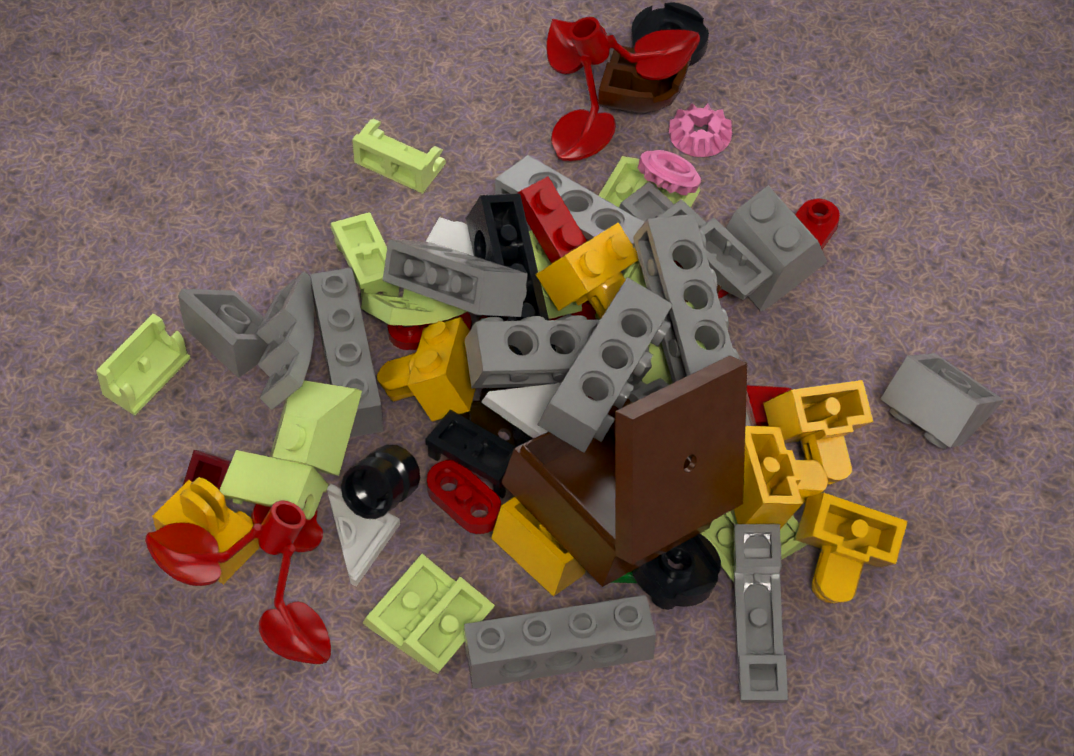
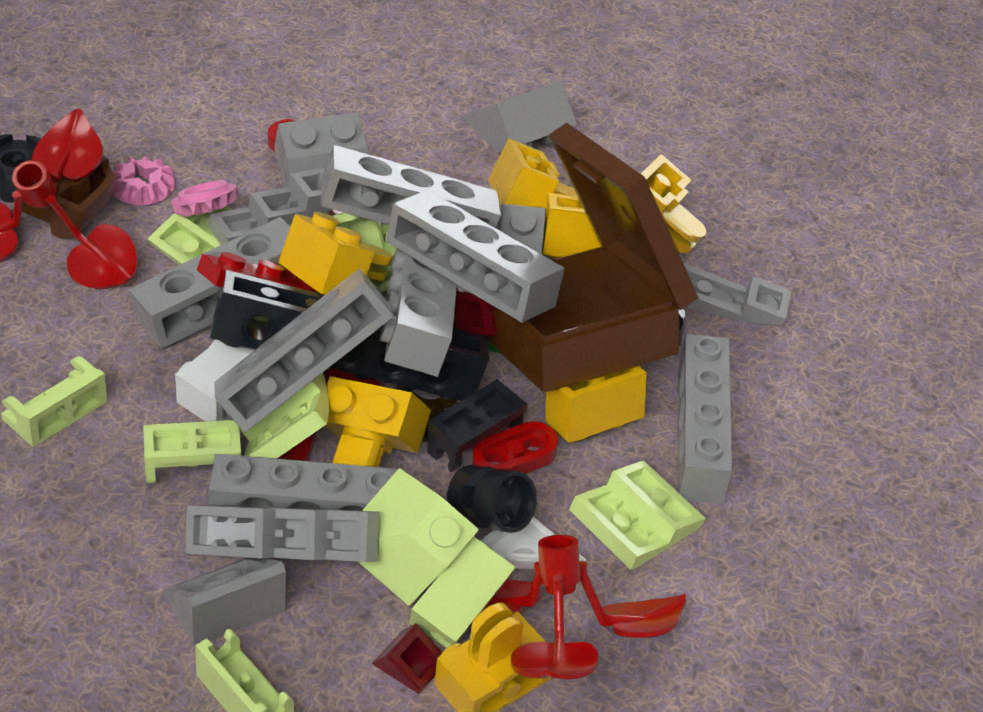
camera: 80 degrees left, 10 degrees down
white tile [481,383,561,438] -> none

